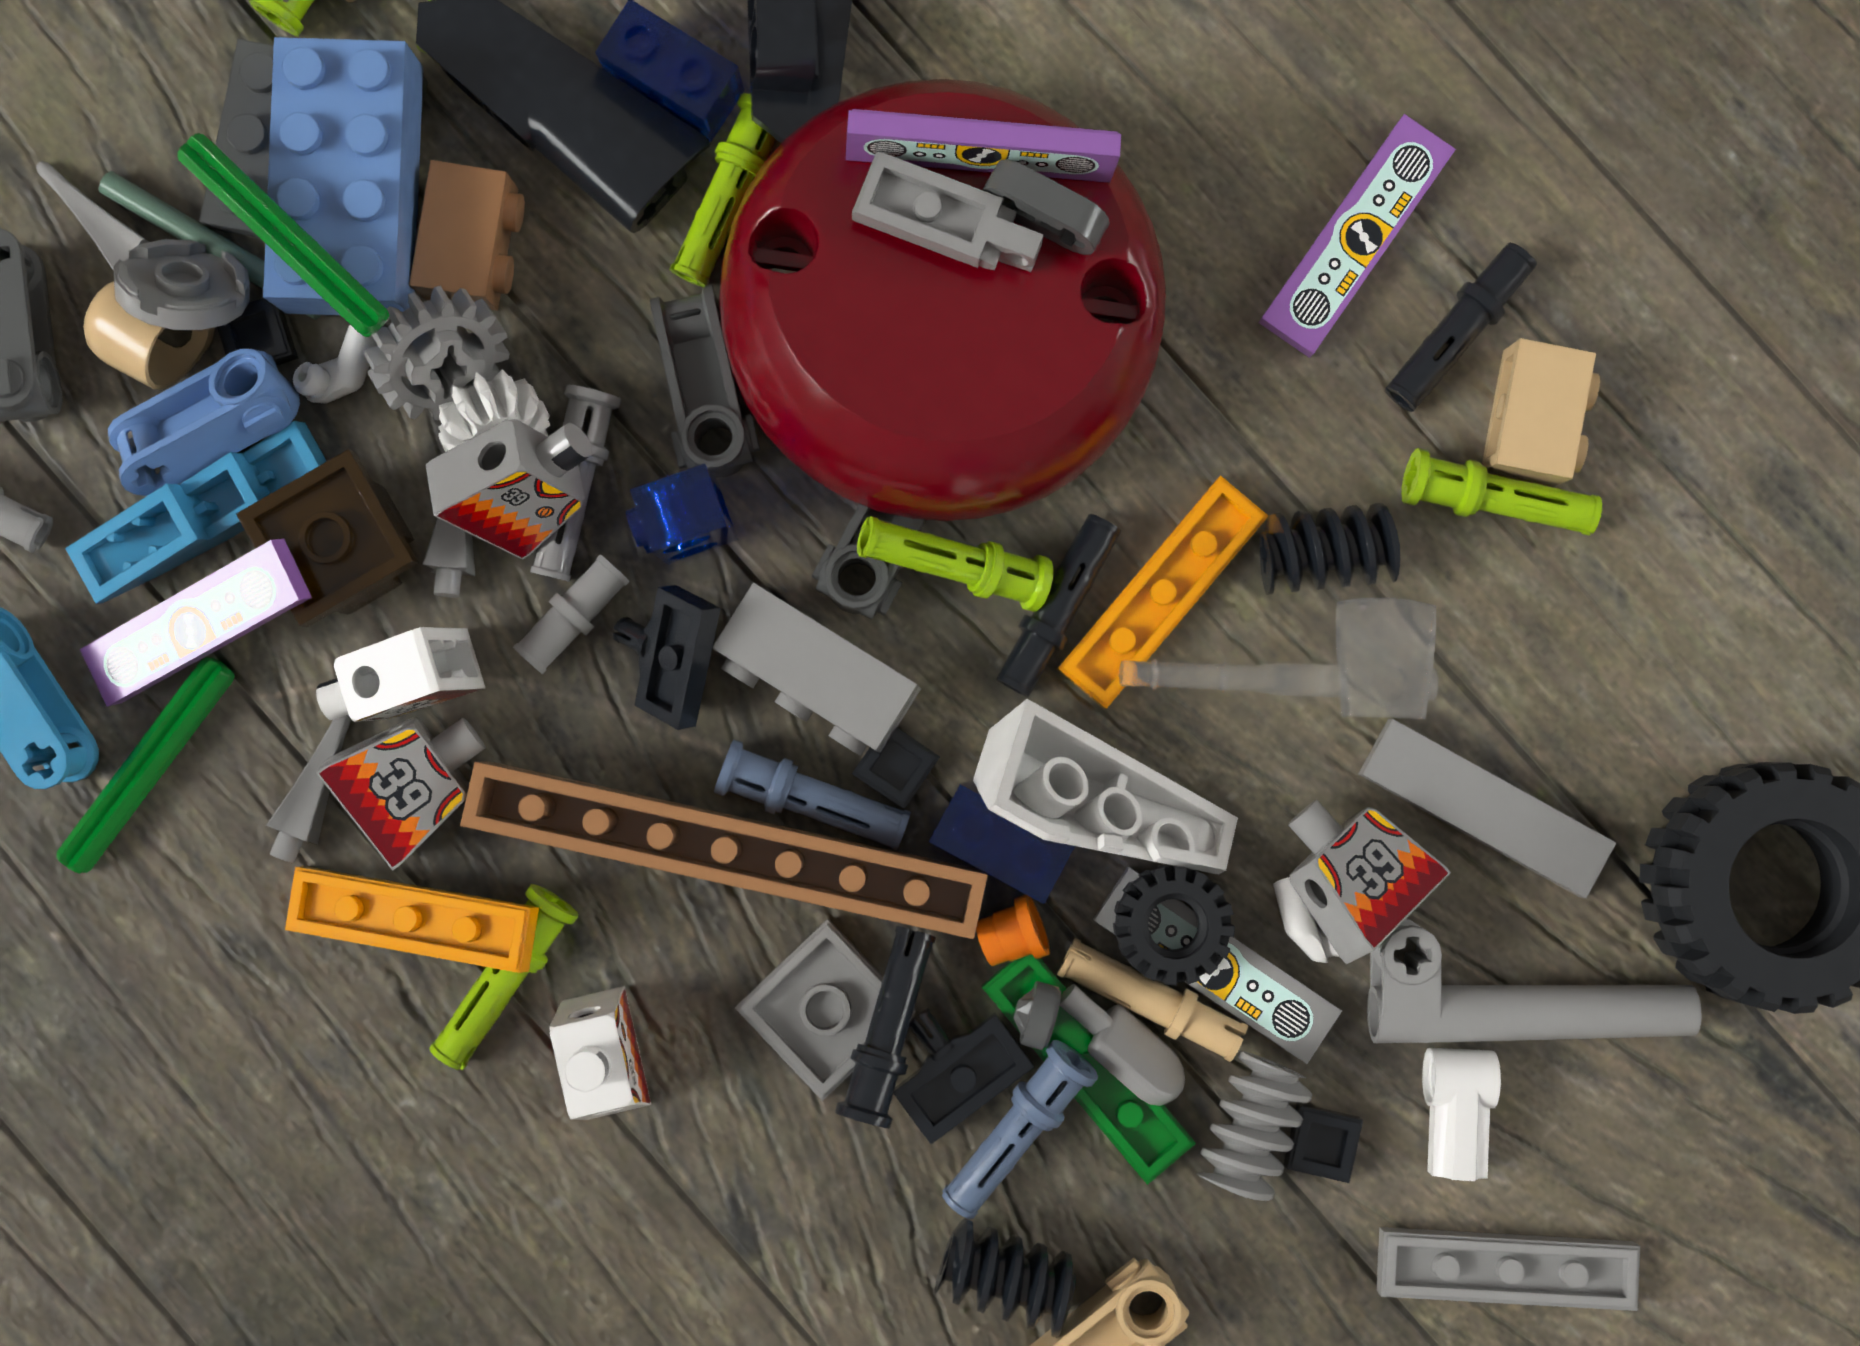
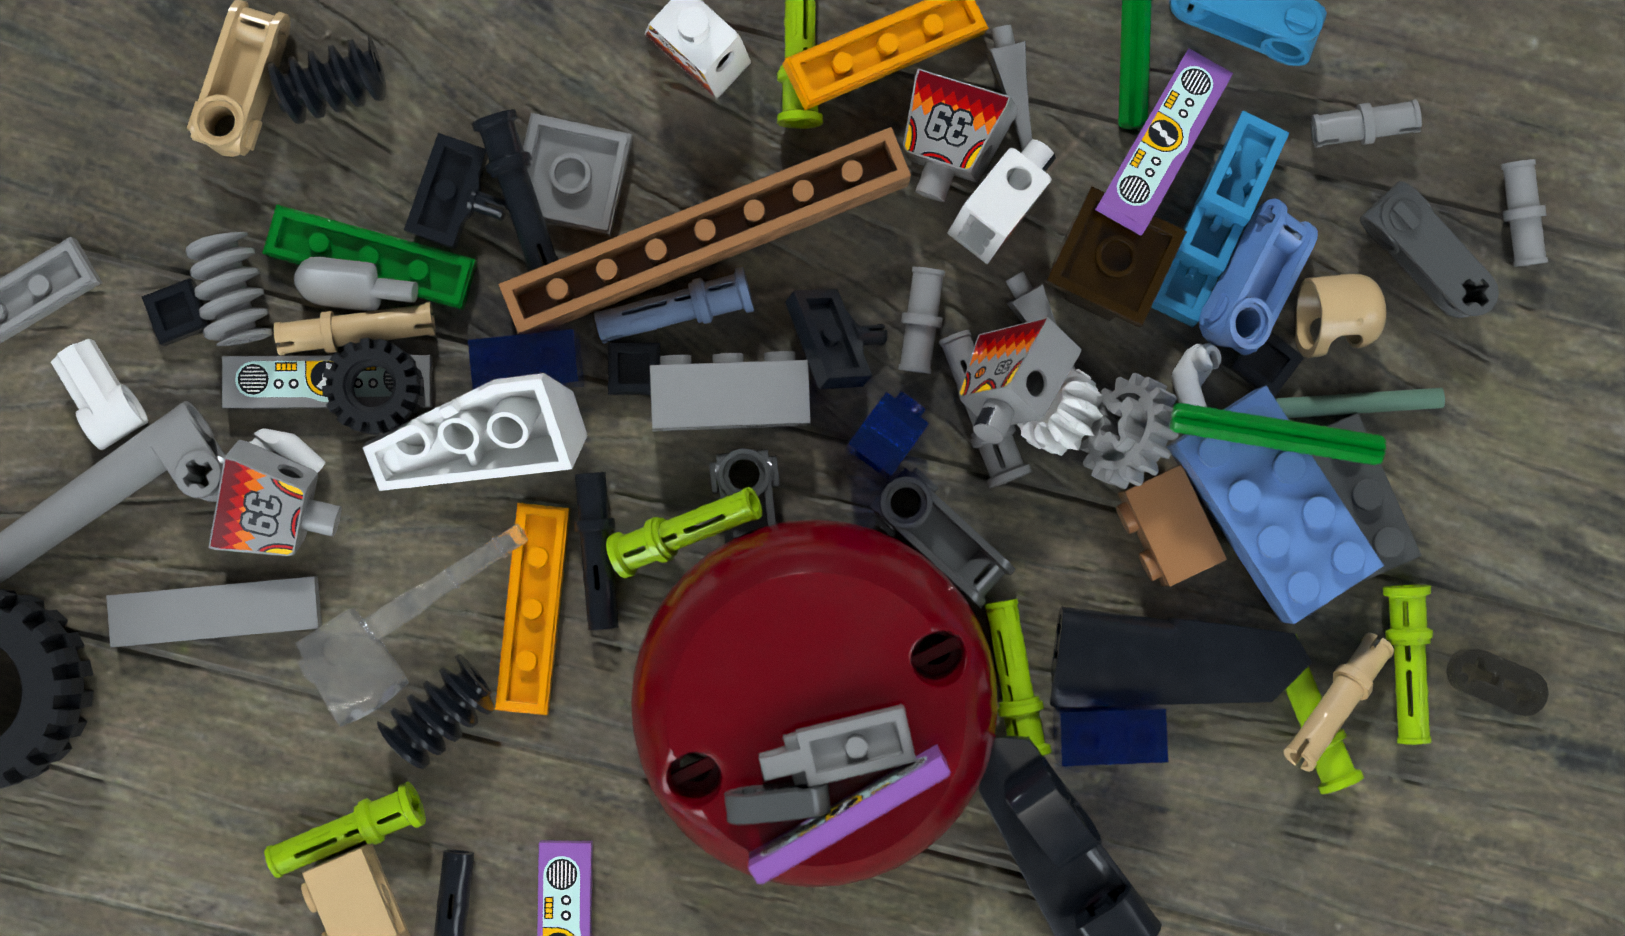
camera: 145 degrees right, 0 degrees up
light grey piece [36,161,149,271] -> none
light grey tile [114,239,250,330] -> none
sand blue pin [942,1040,1098,1219] -> none
orange piece [976,894,1050,966] -> none
dark grey tile [1013,981,1061,1050] -> none

